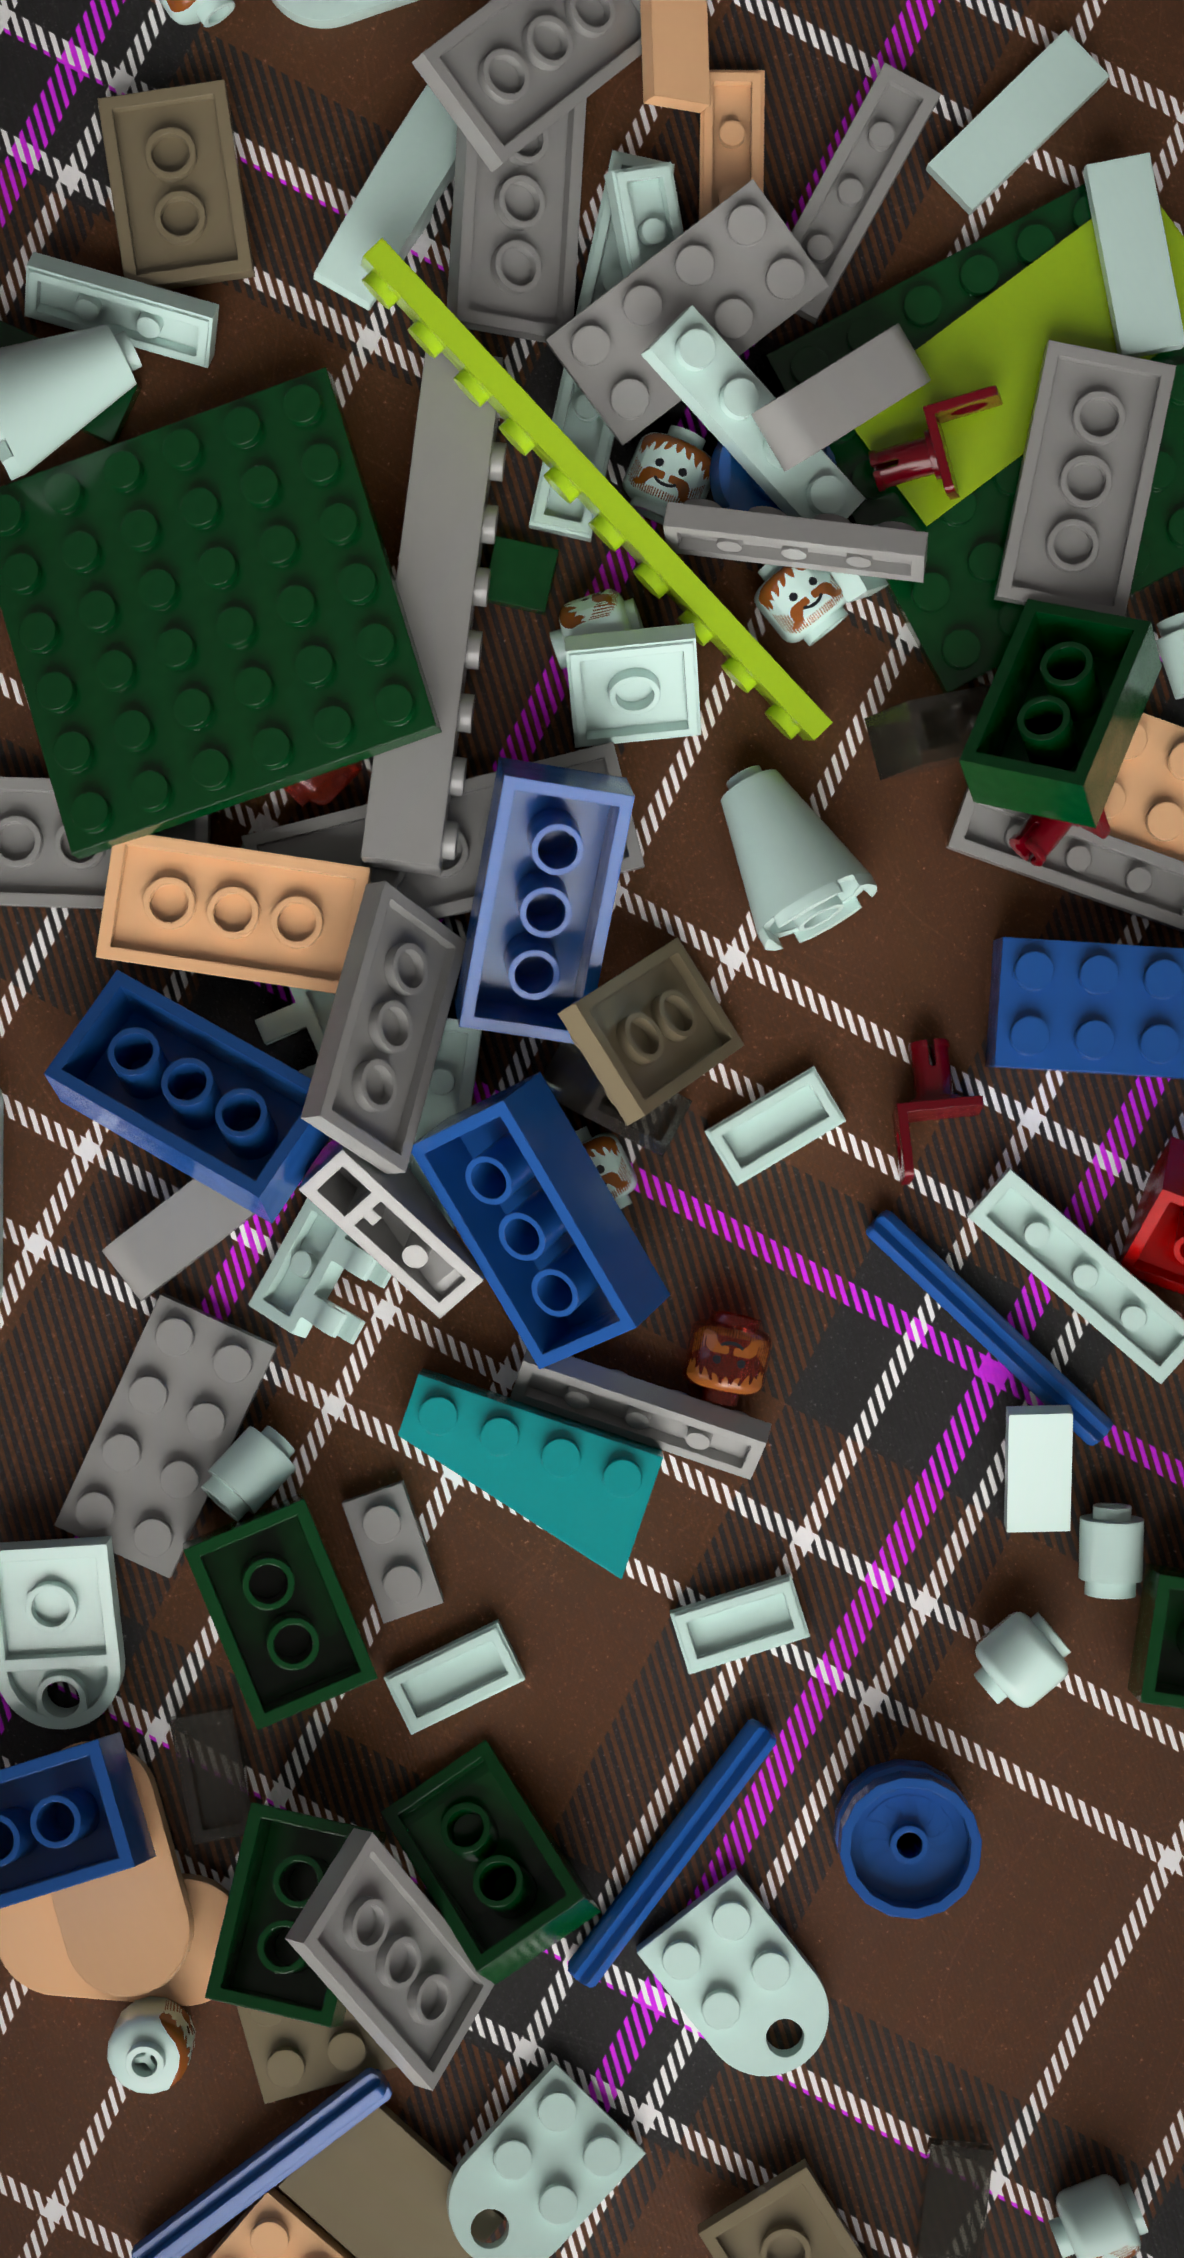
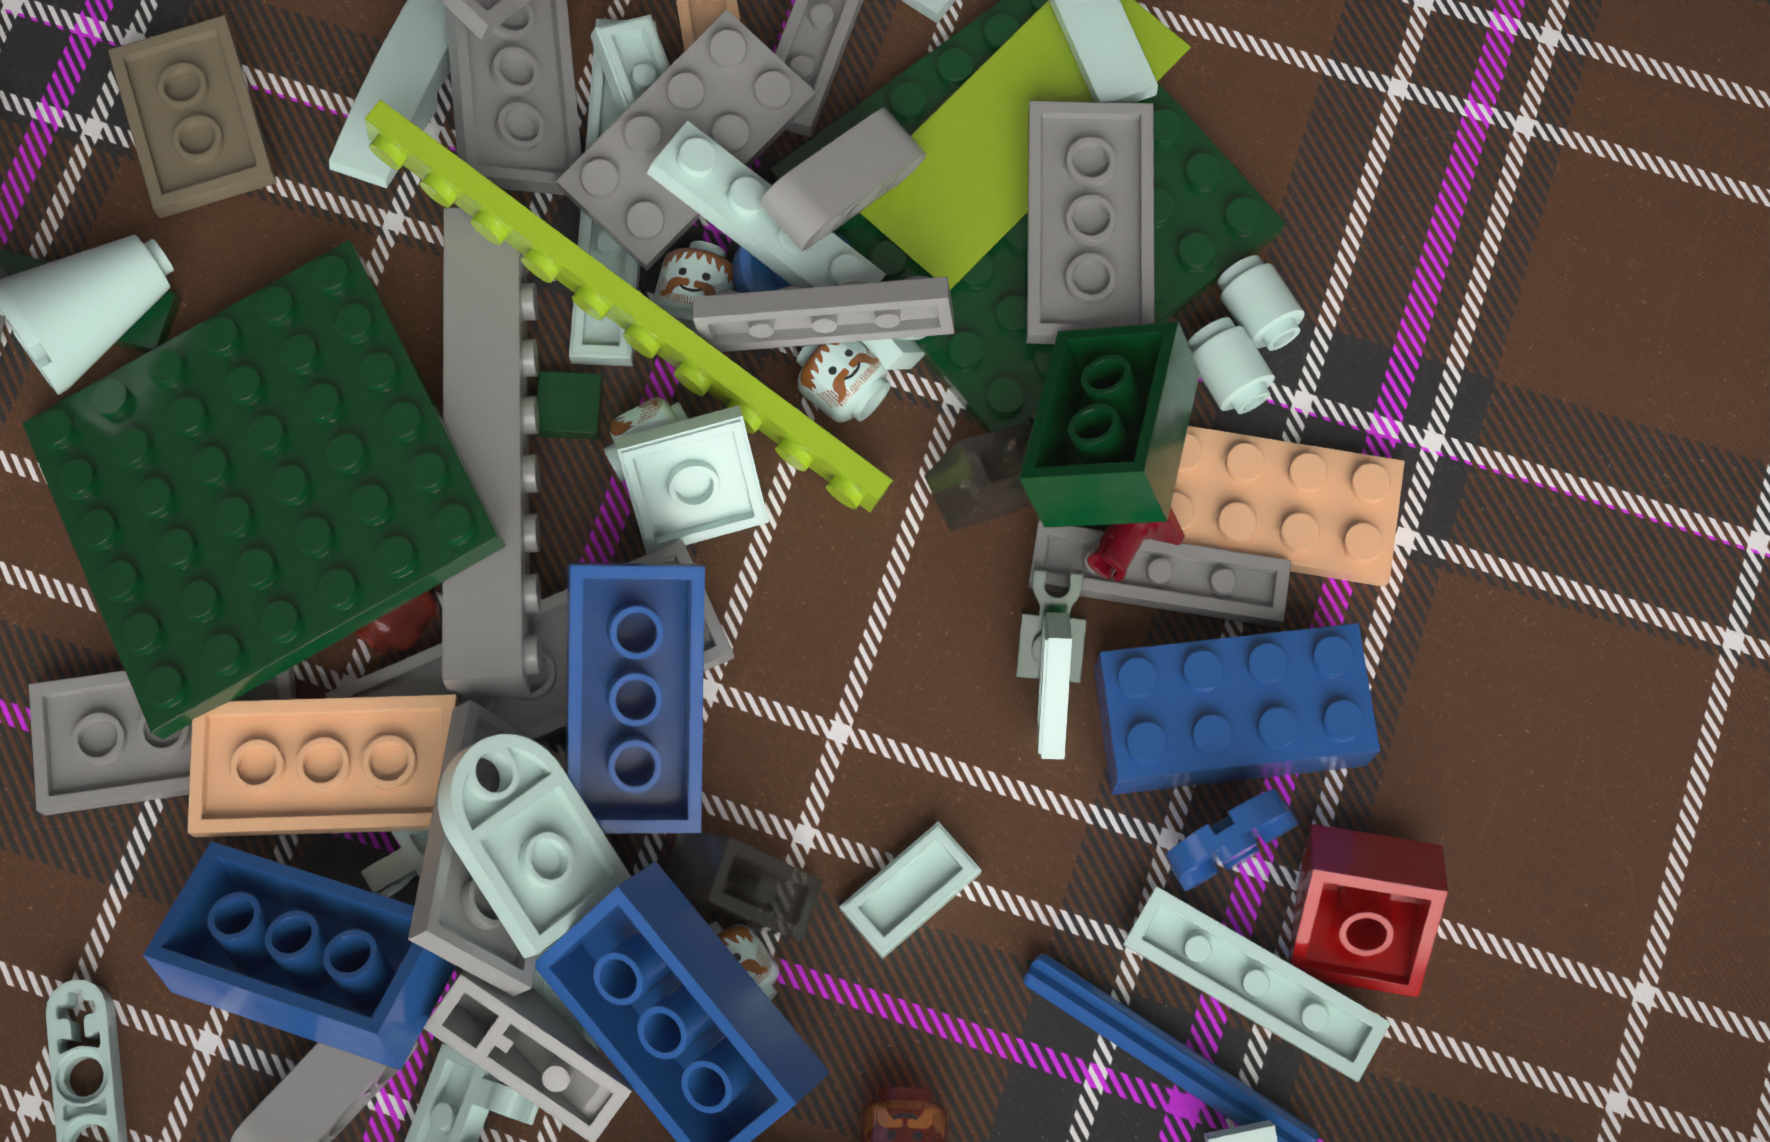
camera: 15 degrees left, 15 degrees down
light aqua tile [24,252,219,368] -> none
dark tan plate [557,937,744,1126] -> none
light aqua cone [721,765,877,951] -> none
dark red bracket [868,385,1003,500] -> none
dark red bracket [892,1038,984,1185] -> none
none -> light aqua plate [438,734,631,959]
none -> plate [1016,566,1087,683]
none -> light aqua tile [1037,612,1072,759]
none -> blue plate [1165,789,1299,892]

